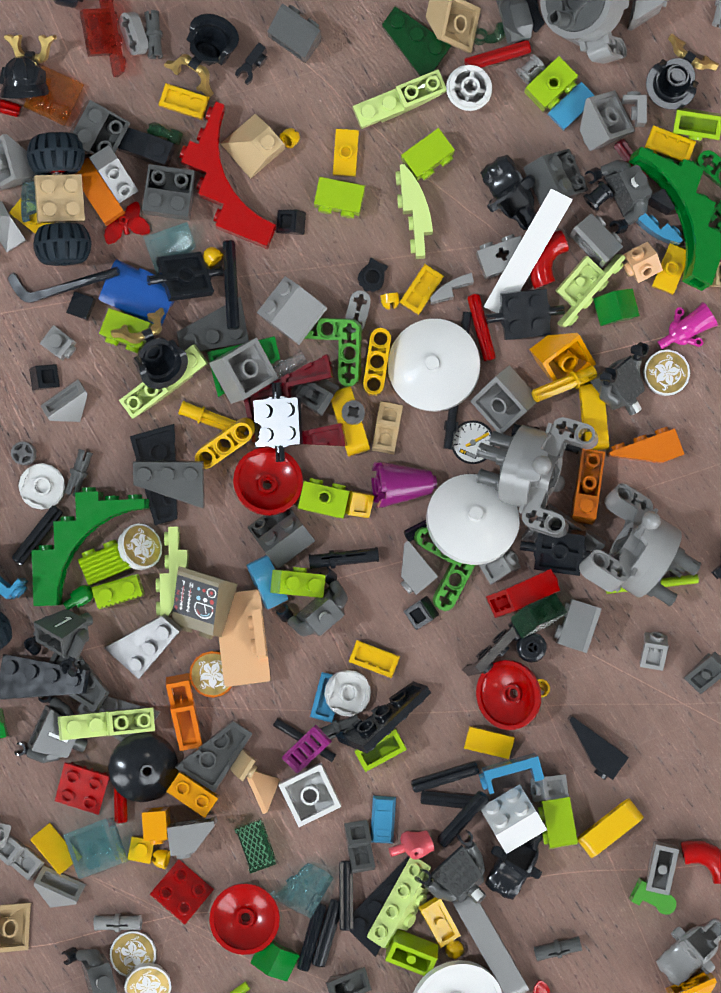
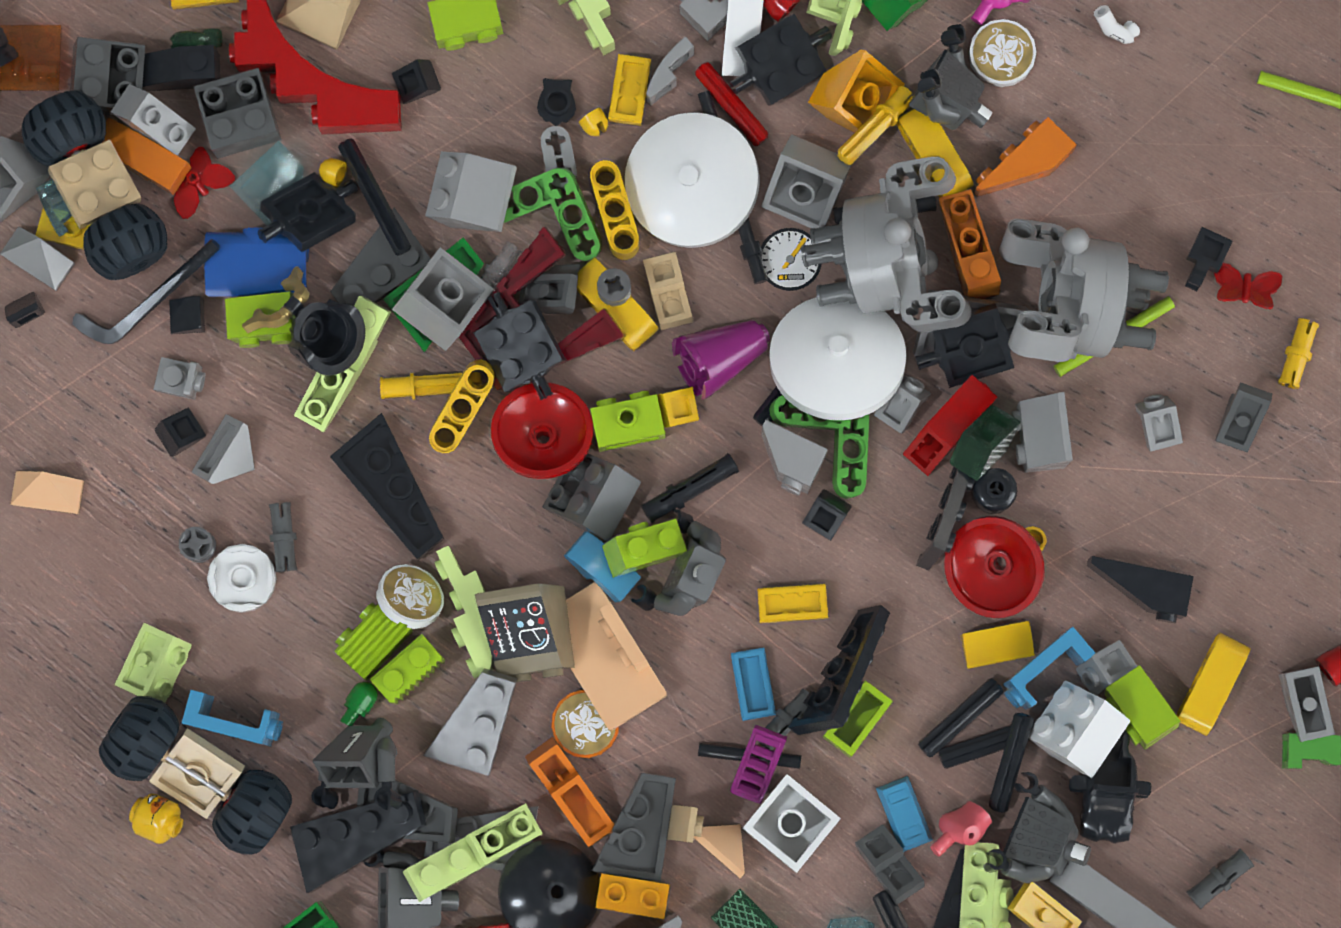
camera: 25 degrees left, 5 degrees down
black axle [12,505,63,565] -> none
green arch [32,487,149,606] -> none
dark grey wing [133,460,205,508] -> none
white tile [324,670,371,717] -> none

